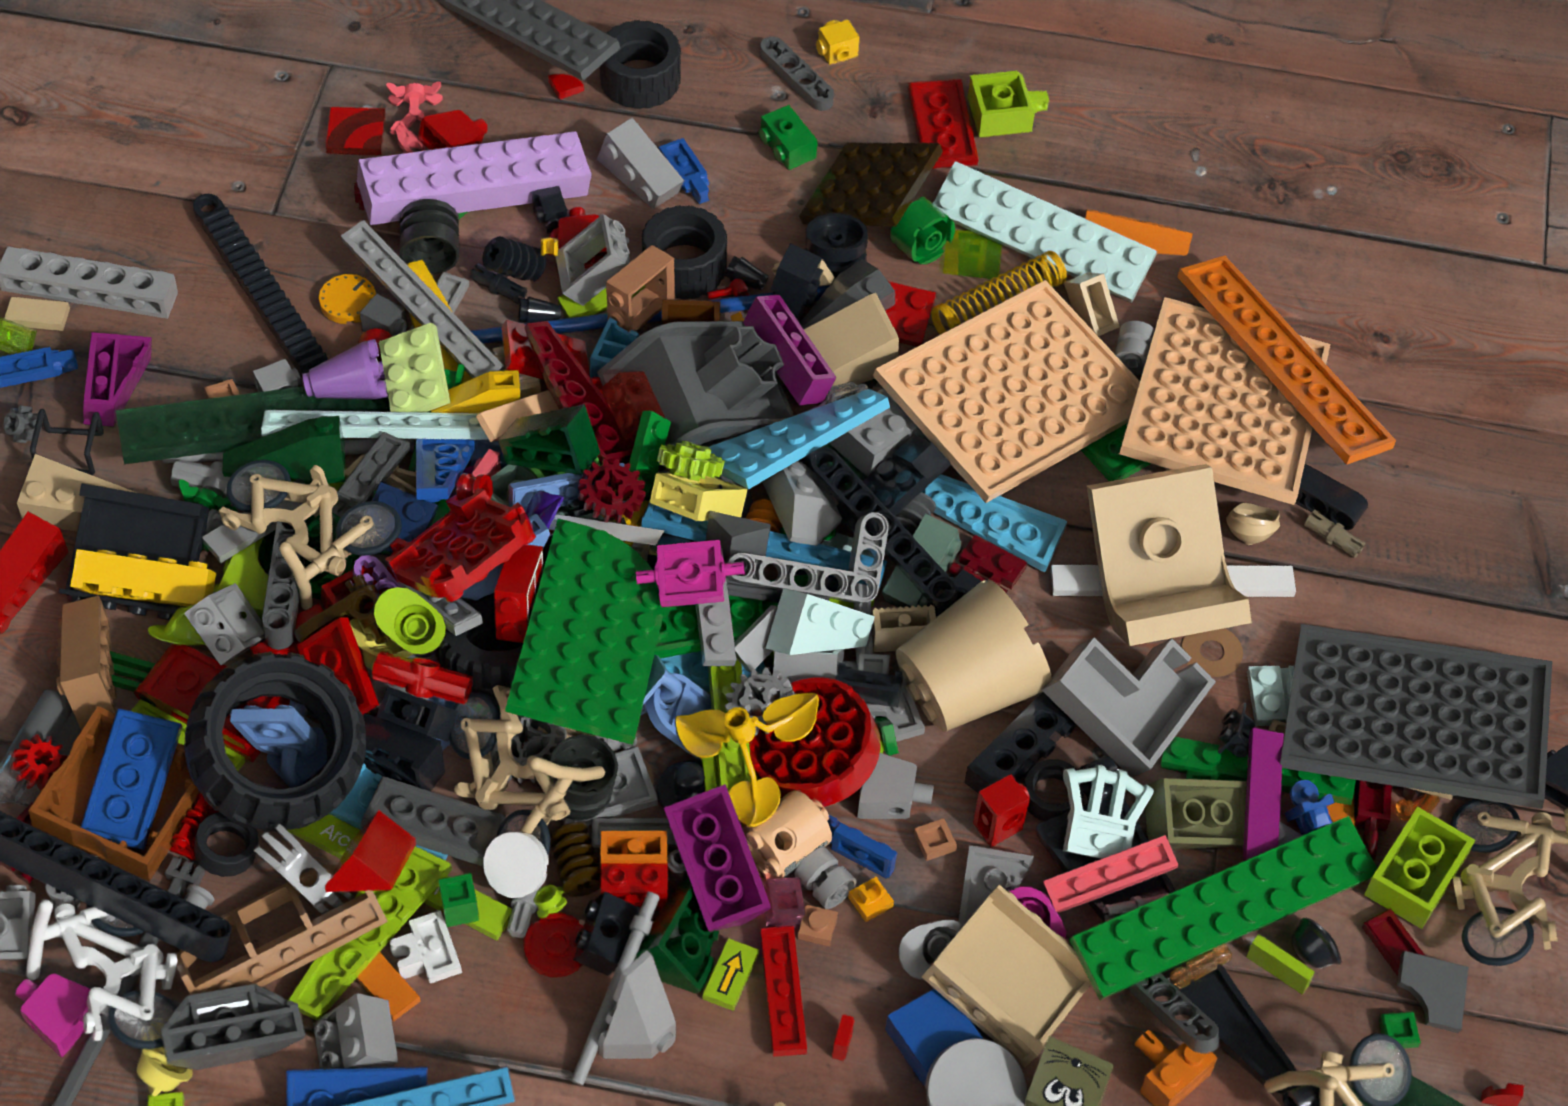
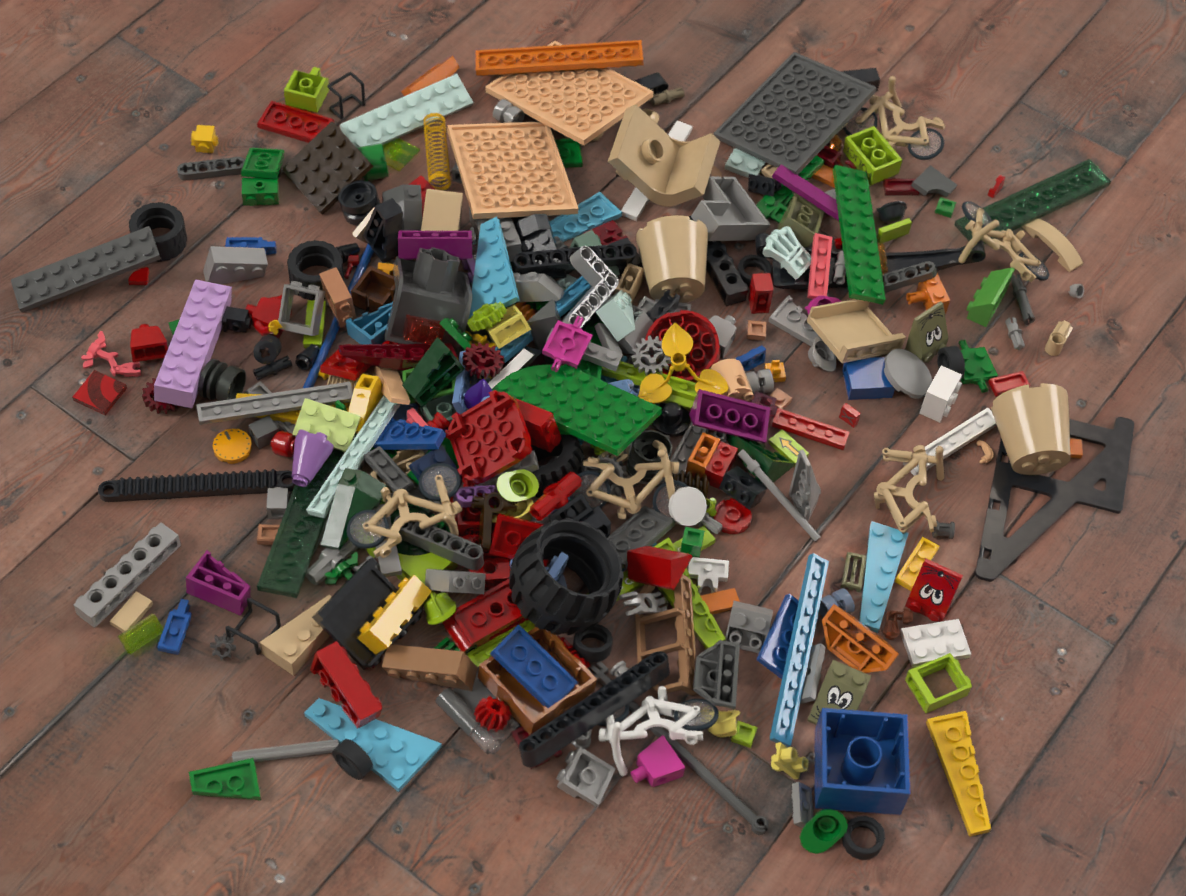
camera: 65 degrees left, 0 degrees up
tan slope [1064,272,1120,336] -> none
blue hips [1284,780,1334,835] -> none
none -> green tile [241,148,285,179]
none -> black piece [327,72,366,120]

